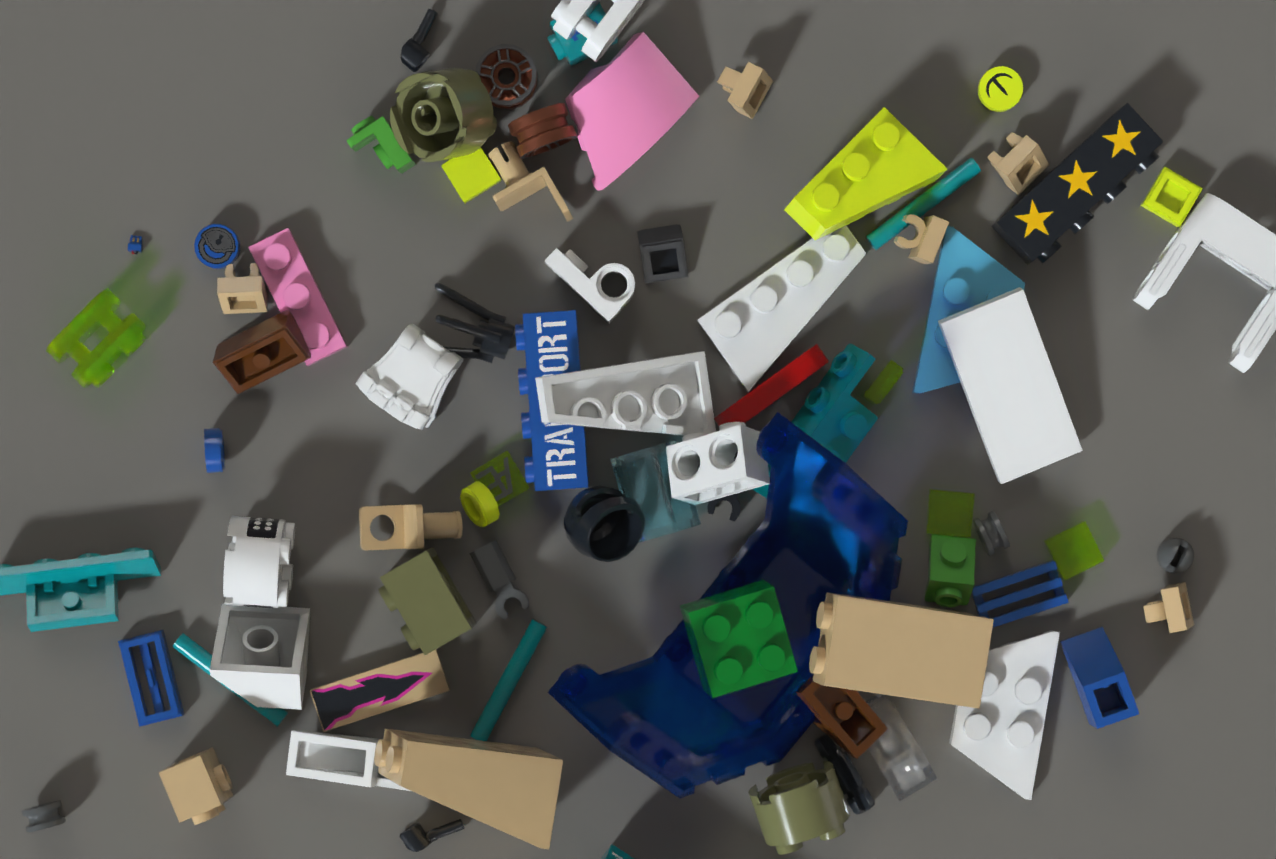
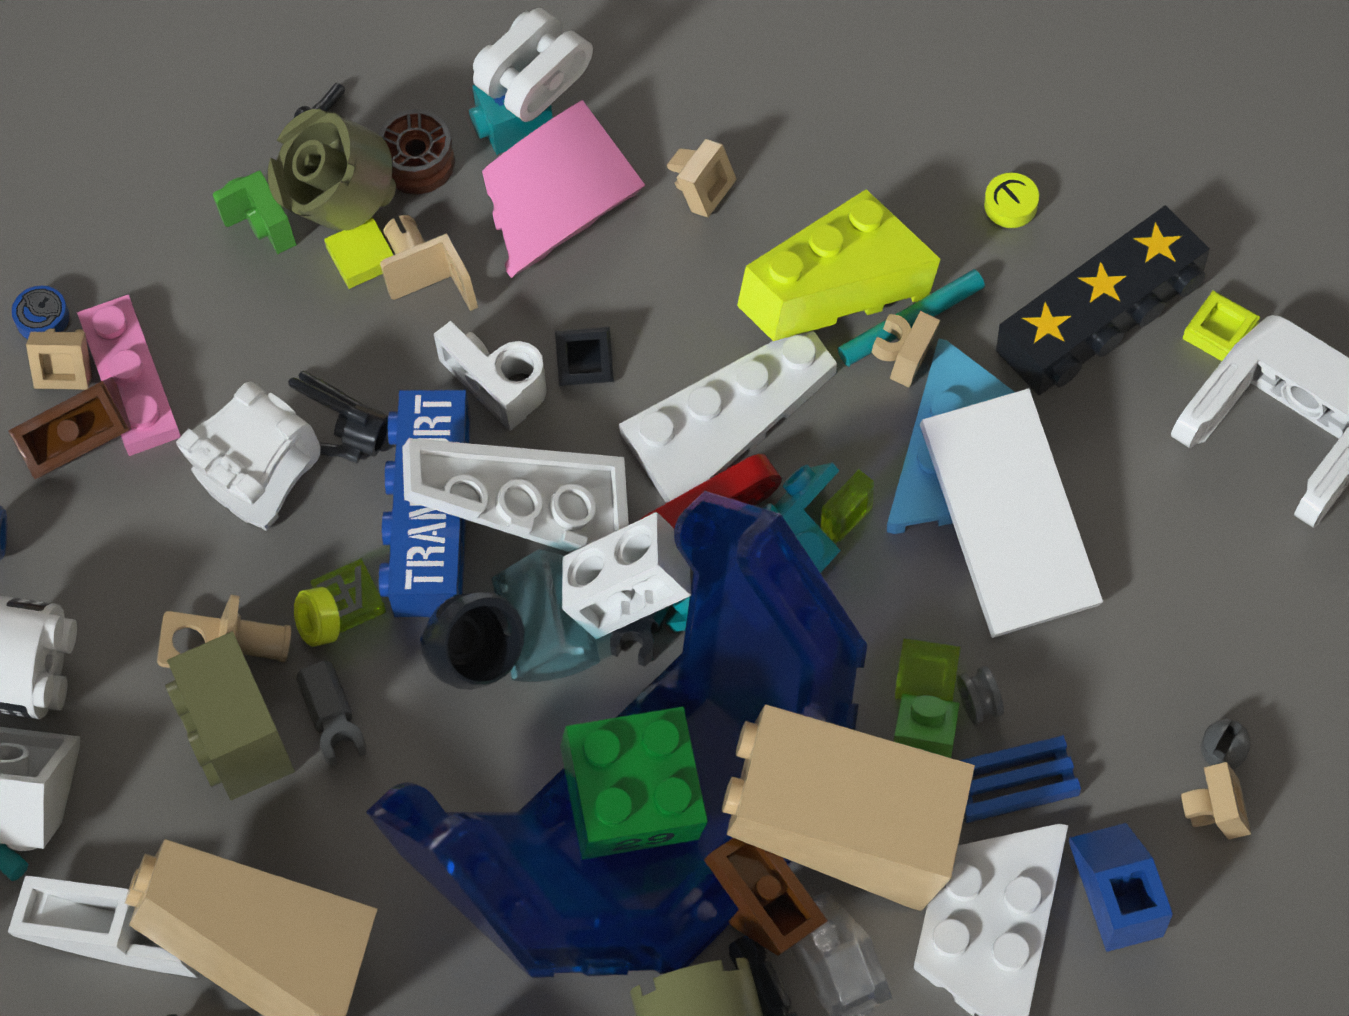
camera: 10 degrees right, 25 degrees down
tile [310,649,450,732] -> none
teal bar [470,619,547,741] -> none
copper wheel [508,103,577,159] -> none
tan tile [987,132,1050,196] -> none
clear neon green tile [1043,521,1105,580] -> none

